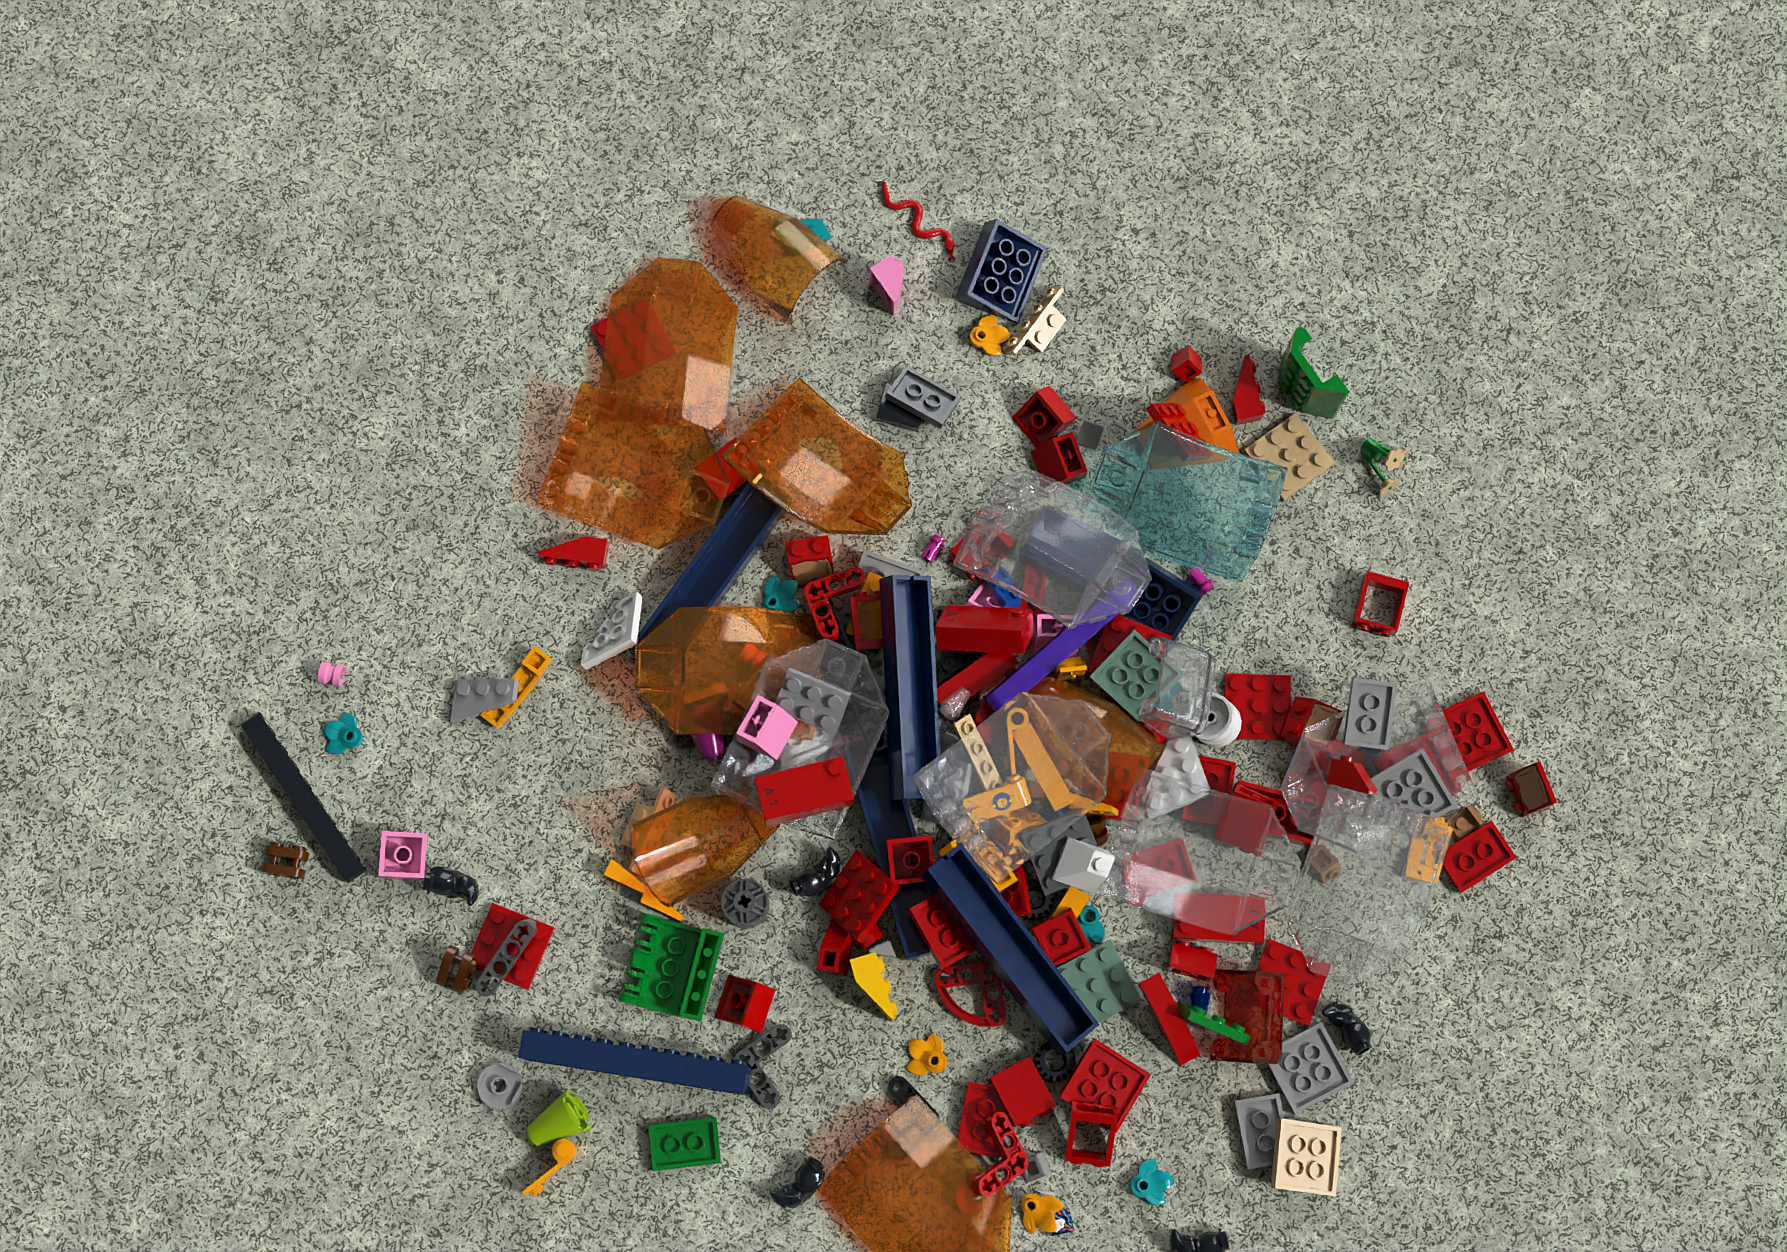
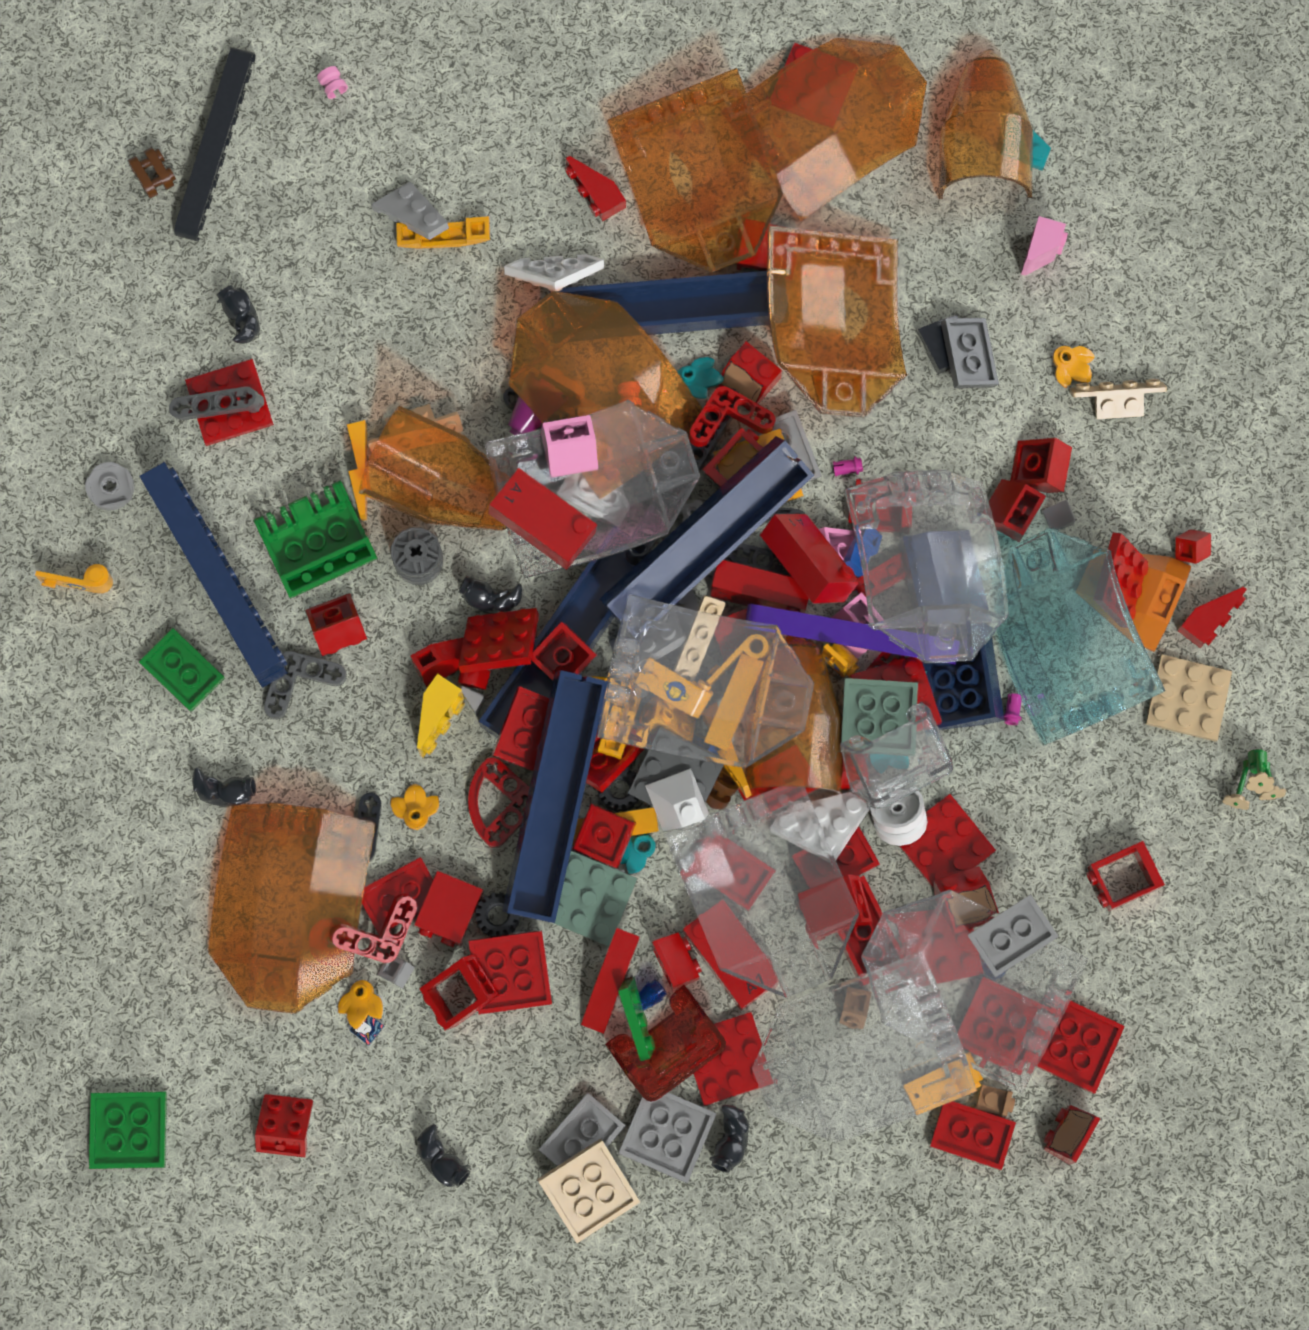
camera: 50 degrees right, 0 degrees up
teal plate [323,712,363,754] -> none
bright pink slope [378,831,427,879] -> none
reddish brown brick [436,945,478,994] -> none
lime cone [526,1089,592,1146] -> none
light grey plate [775,668,852,735] -> none
red animal [882,181,956,261] -> none
clear cone [939,687,971,720] -> none
dark blue slope [955,219,1048,324] -> none
teal plate [1130,1159,1173,1206] -> none
green slope [1278,327,1349,419] -> none
red slope [1327,755,1378,795] -> none
light grey plate [1370,748,1457,818] -> none

